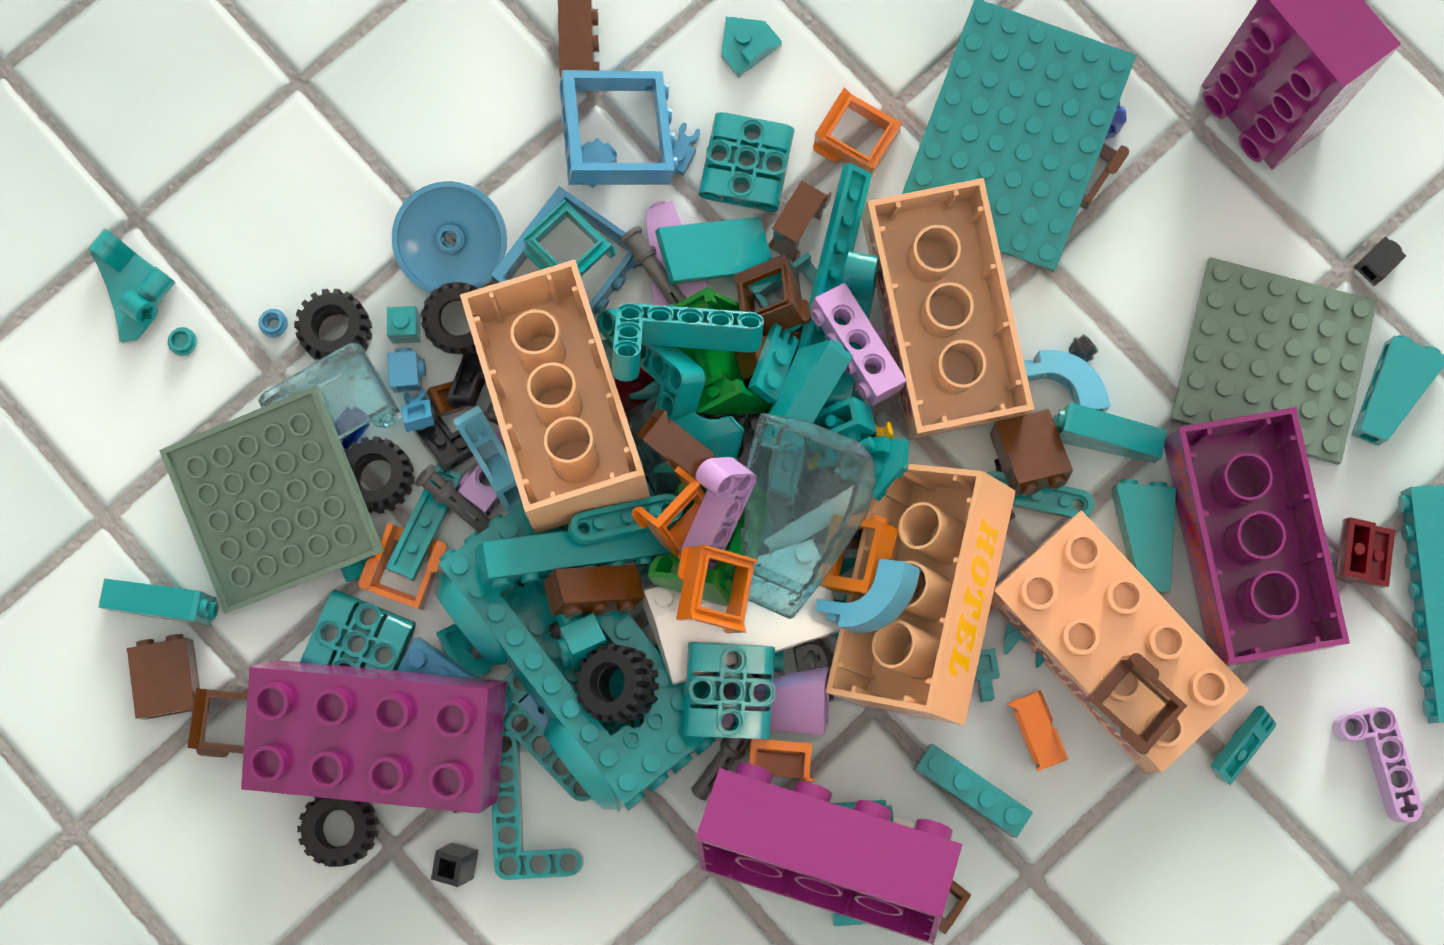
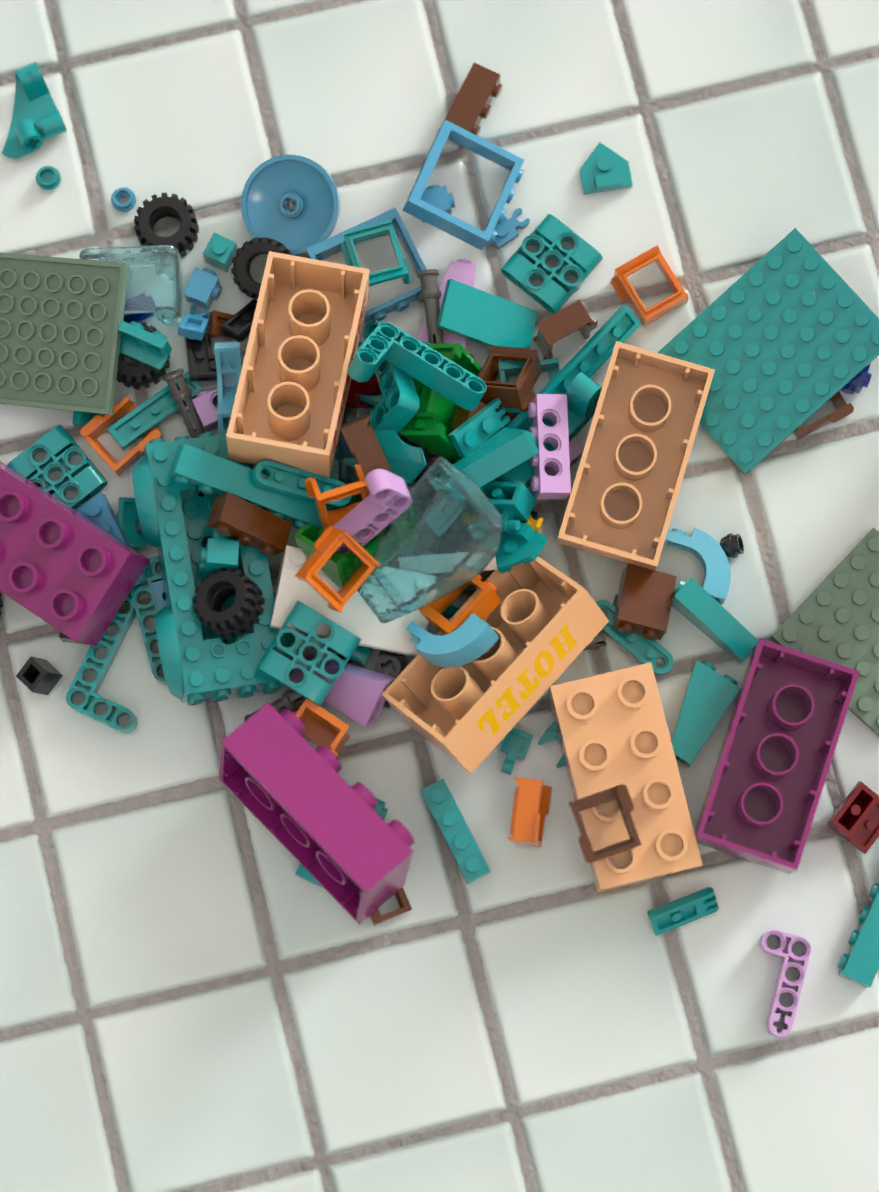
camera: 30 degrees right, 0 degrees up
none -> teal bracket [118,321,172,370]

